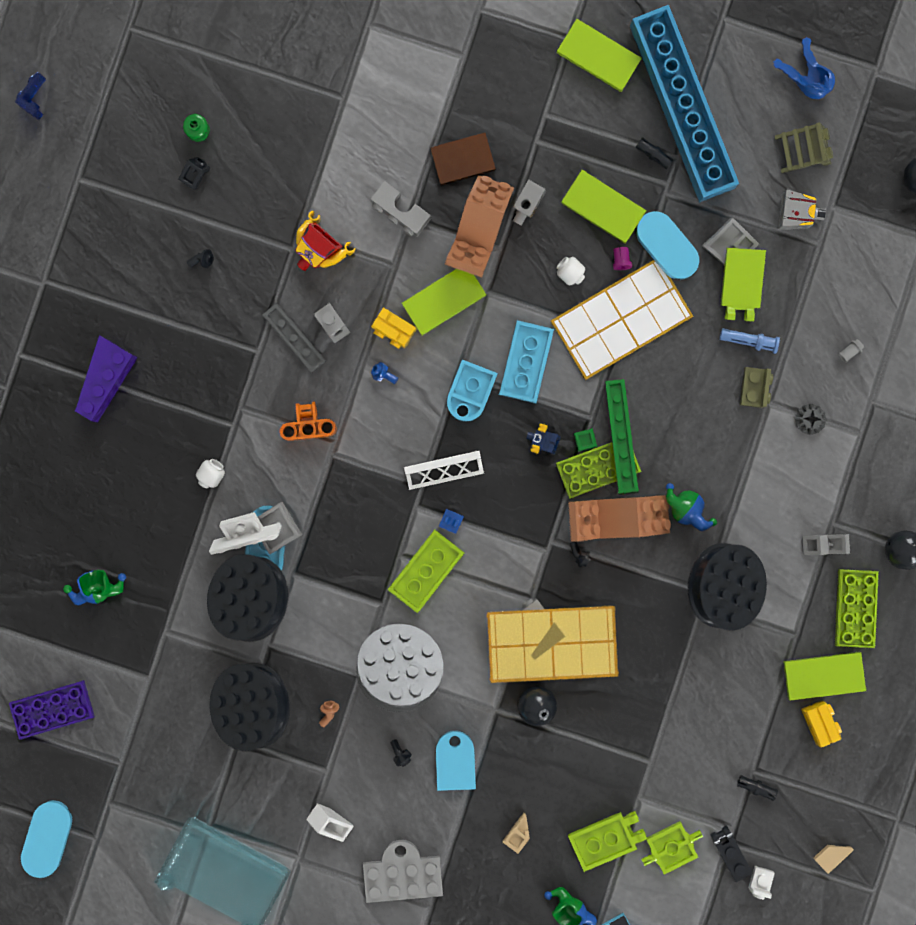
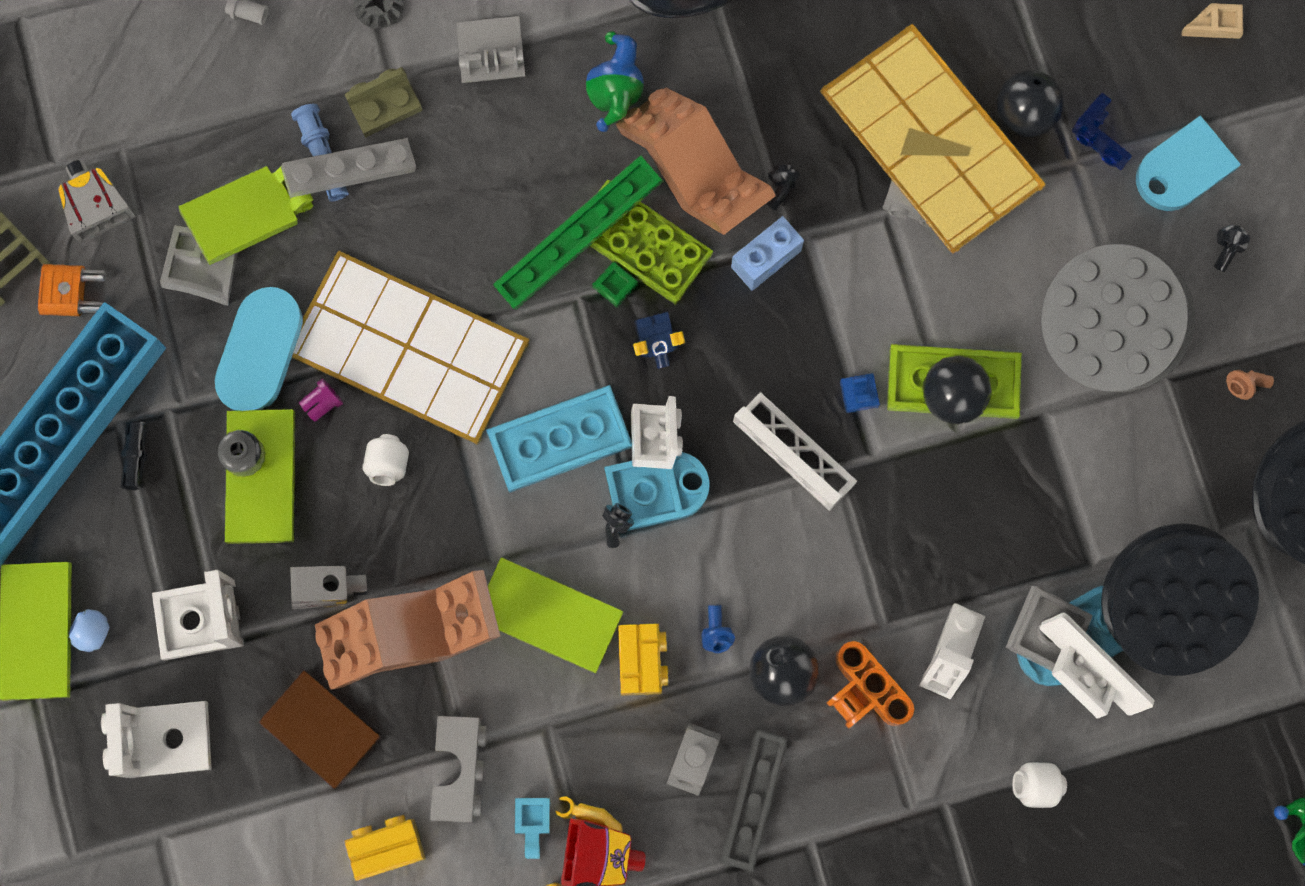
camera: 125 degrees left, 10 degrees down
none -> orange piece [38,264,106,316]
none -> light blue piece [69,609,110,652]
none -> white bracket [101,701,212,778]
none -> white bracket [152,570,244,661]
none -> dark grey head [218,430,266,477]
none -> light grey plate [281,138,416,198]
none -> yellow brick [345,815,426,881]
none -> light grey hinge [456,16,525,83]
none -> medium azure plate [515,798,550,859]
none -> black plate [602,503,634,548]
none -> white bracket [631,396,683,469]
none -> light blue brick [731,216,804,291]
none -> black piece [750,635,819,706]
none -> white bracket [919,603,985,699]
none -> black piece [922,356,992,424]
none -> clear blue bracket [1072,93,1132,170]

